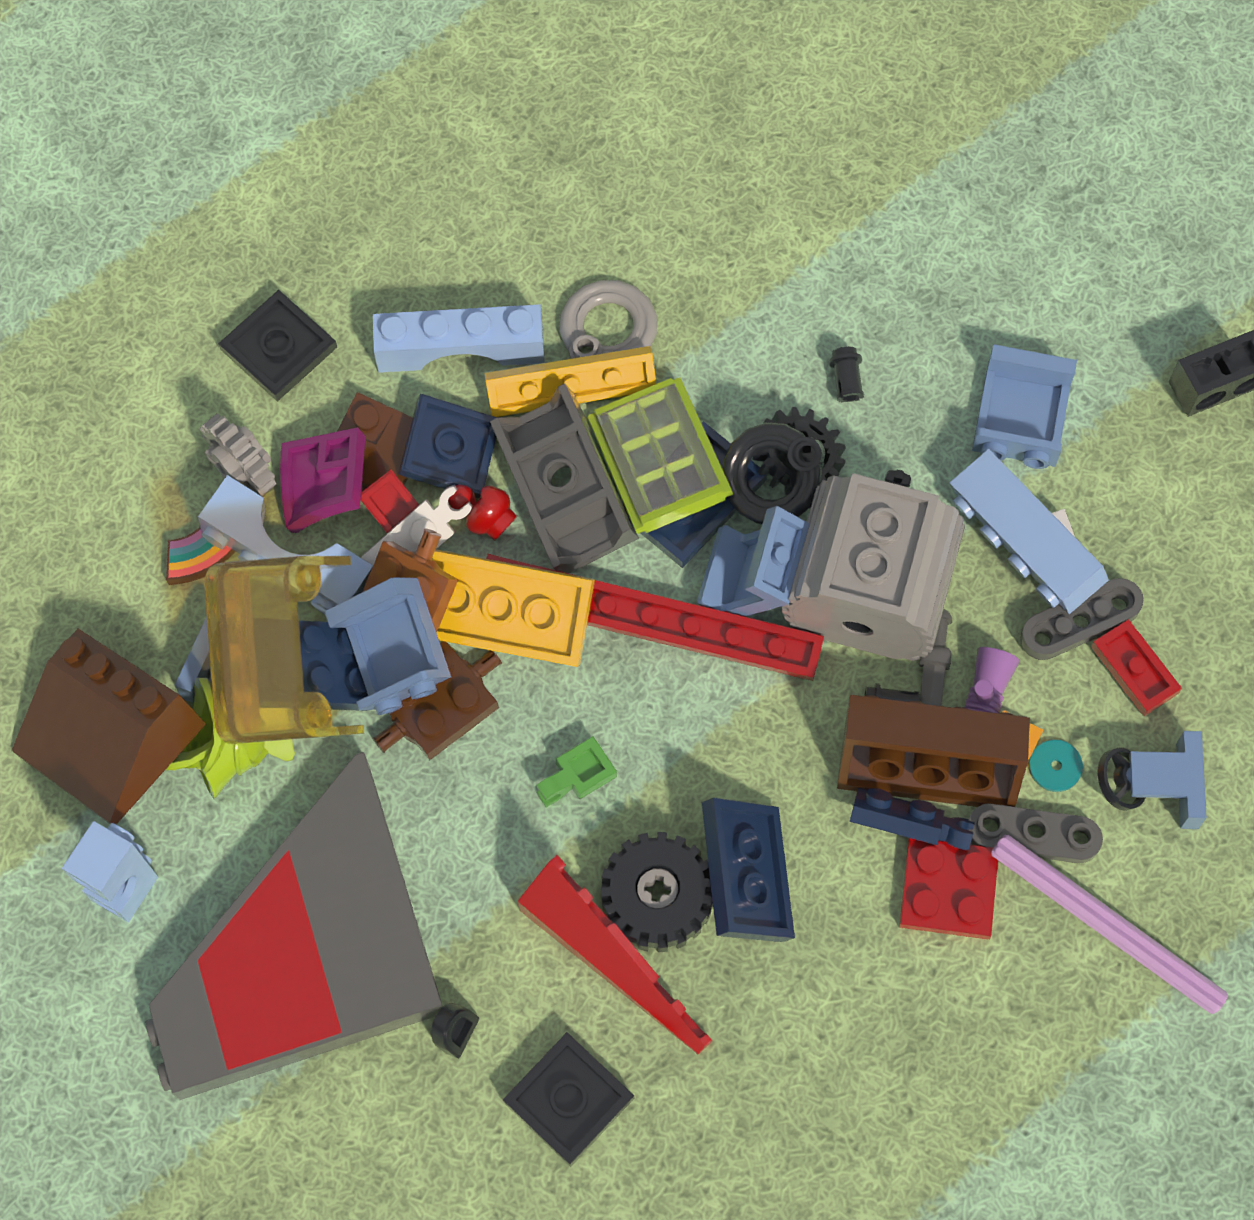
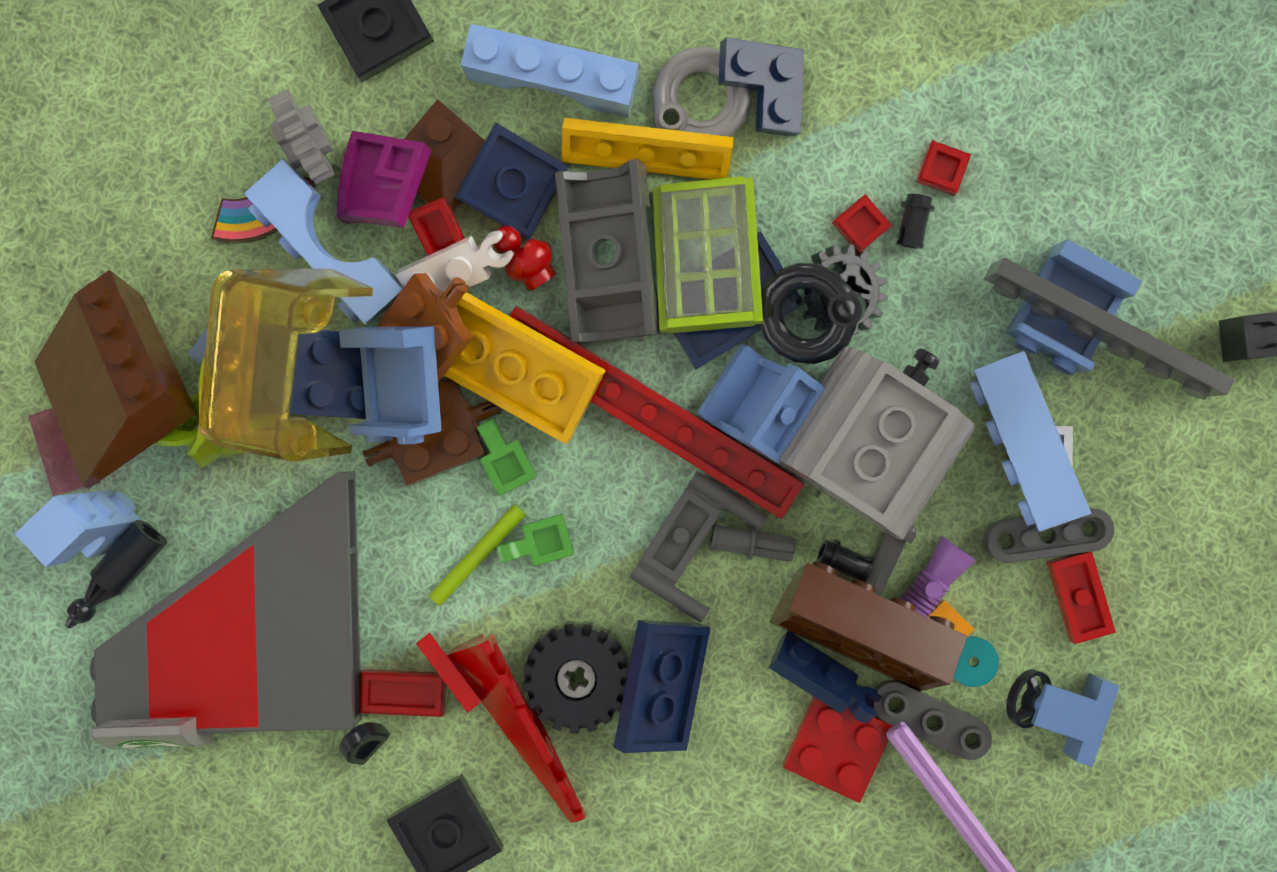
camera: 15 degrees right, 20 degrees up
none -> clear pink plate [28,408,101,496]
none -> black wheel [65,520,167,629]
none -> light grey slope [91,717,212,749]
none -> red tile [359,669,446,717]
none -> red tile [416,633,481,713]
none -> lime bar [429,503,527,606]
none -> bright green plate [477,418,538,496]
none -> dark grey plate [629,471,768,623]
none -> dark grey axle [710,523,795,562]
none -> plate [718,37,804,136]
none -> red tile [832,194,892,254]
none -> red tile [915,140,972,196]
none -> dark grey plate [984,258,1235,400]

